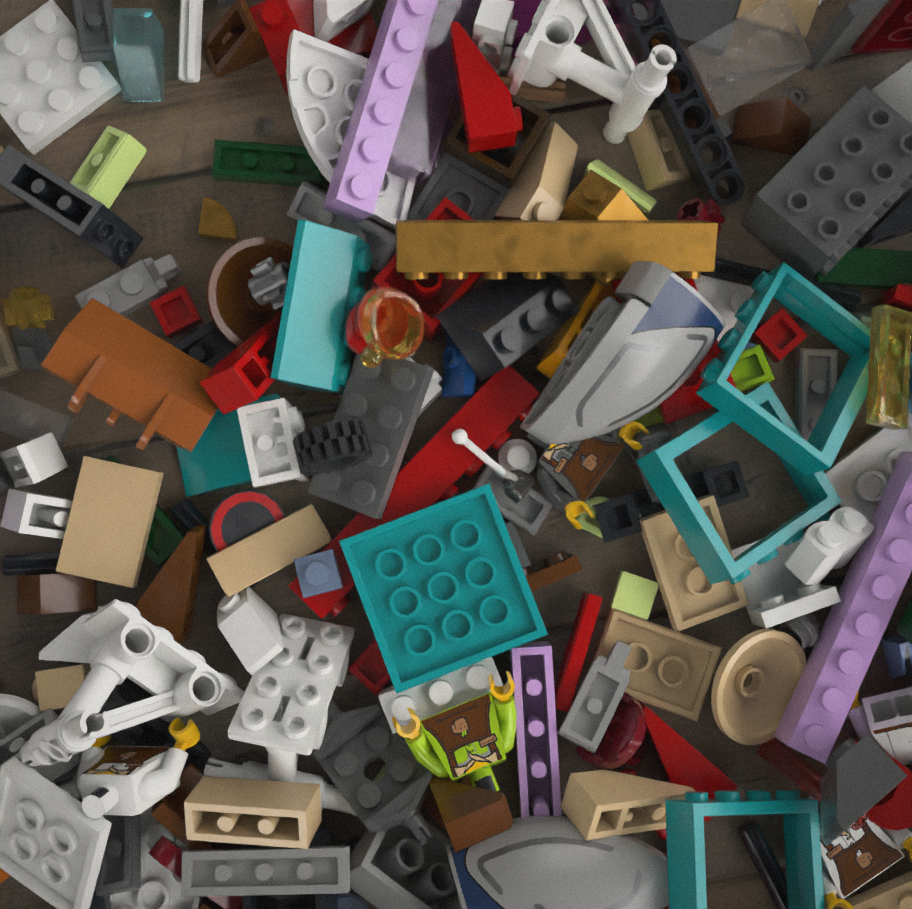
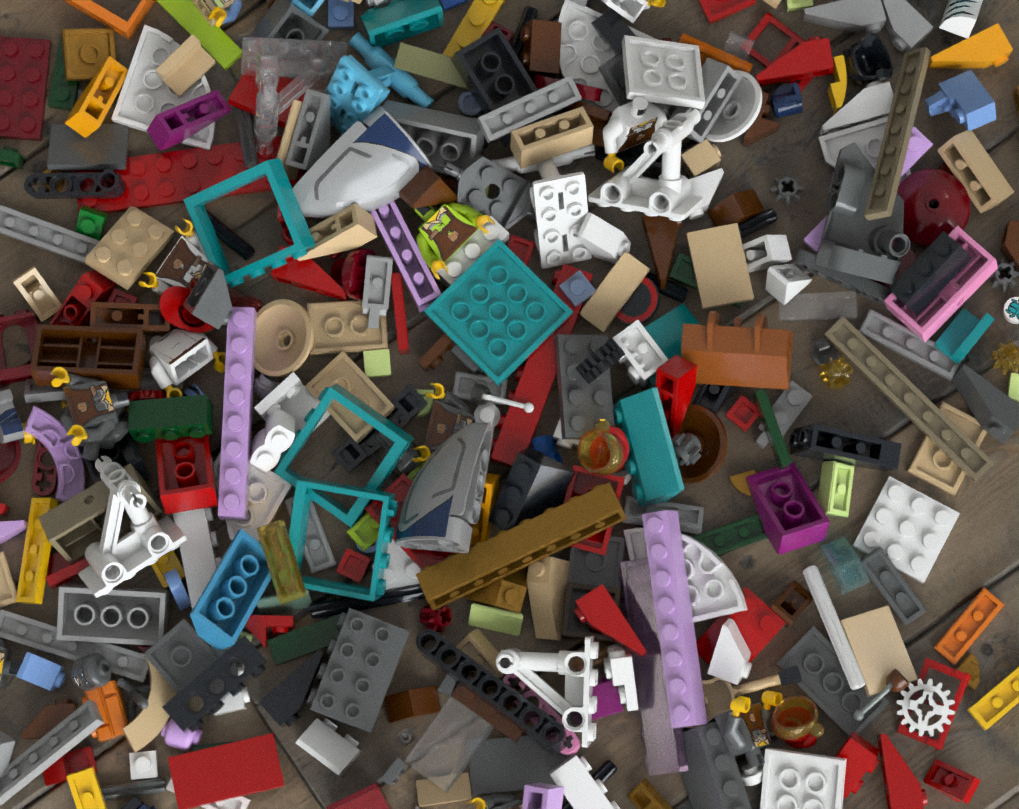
camera: 160 degrees right, 5 degrees down
none -> magenta slope [746,462,830,555]
none -> dark green tile [752,389,792,470]

